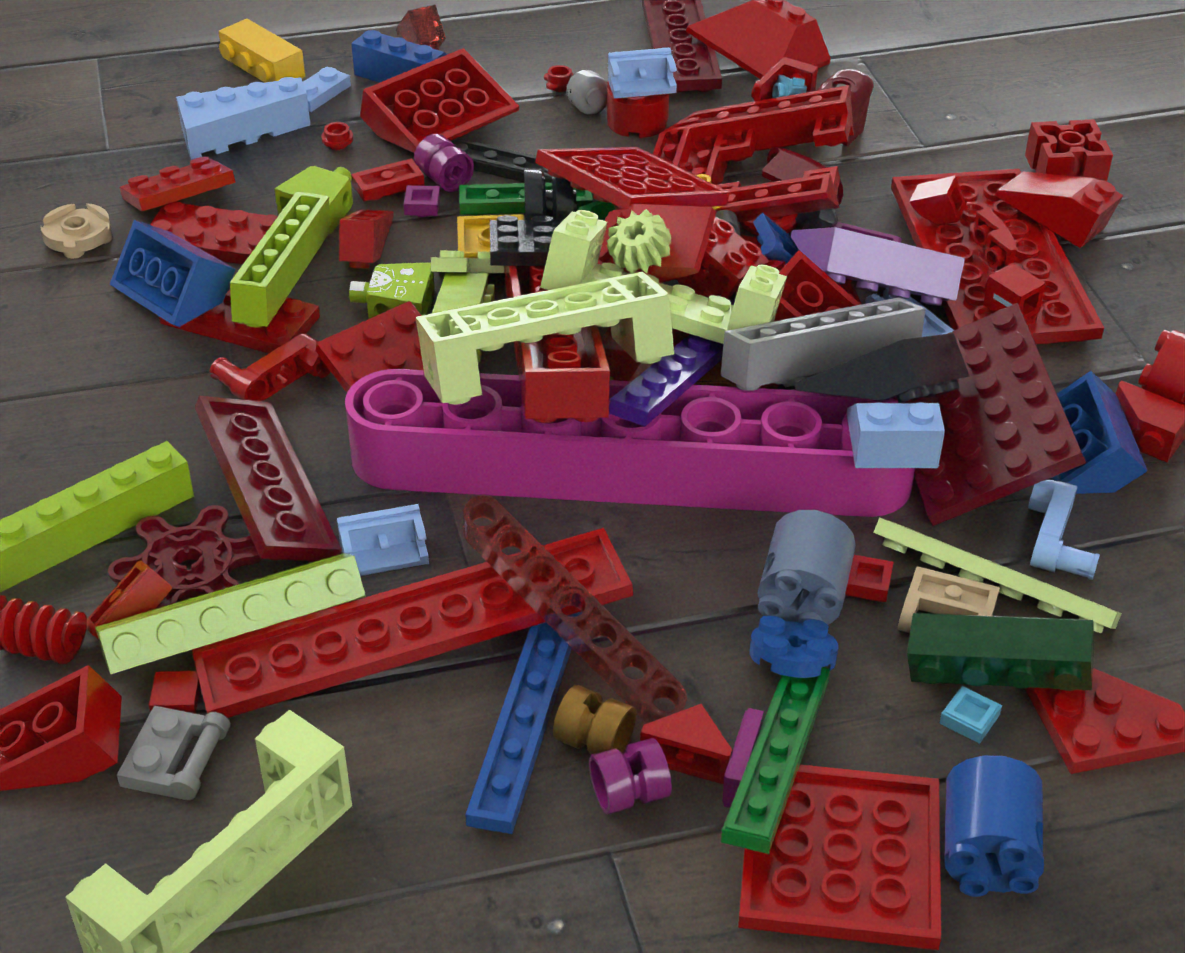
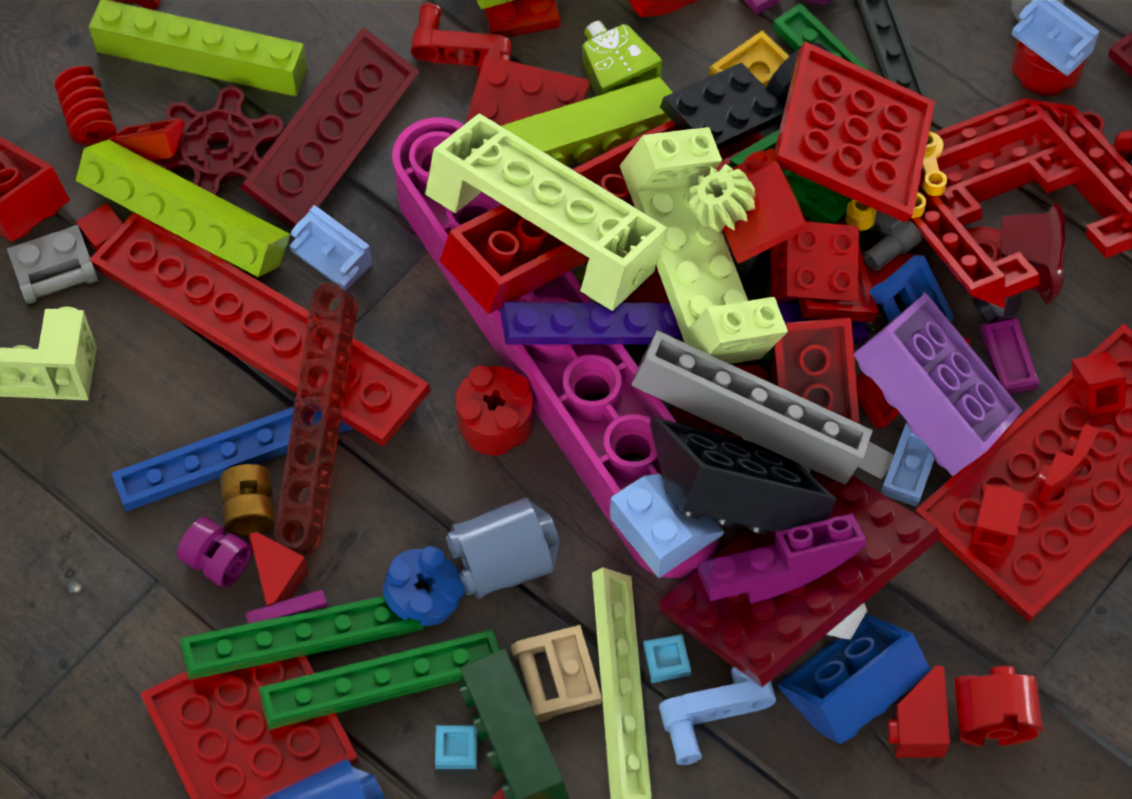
camera: 55 degrees right, 20 degrees up
yellowish green plate [431,250,505,273] -> none
red plate [845,555,894,602] -> none
none -> green tile [258,629,500,730]
none -> red brick [455,366,534,456]
none -> medium azure tile [643,634,691,683]
none -> magenta slope [698,514,866,604]

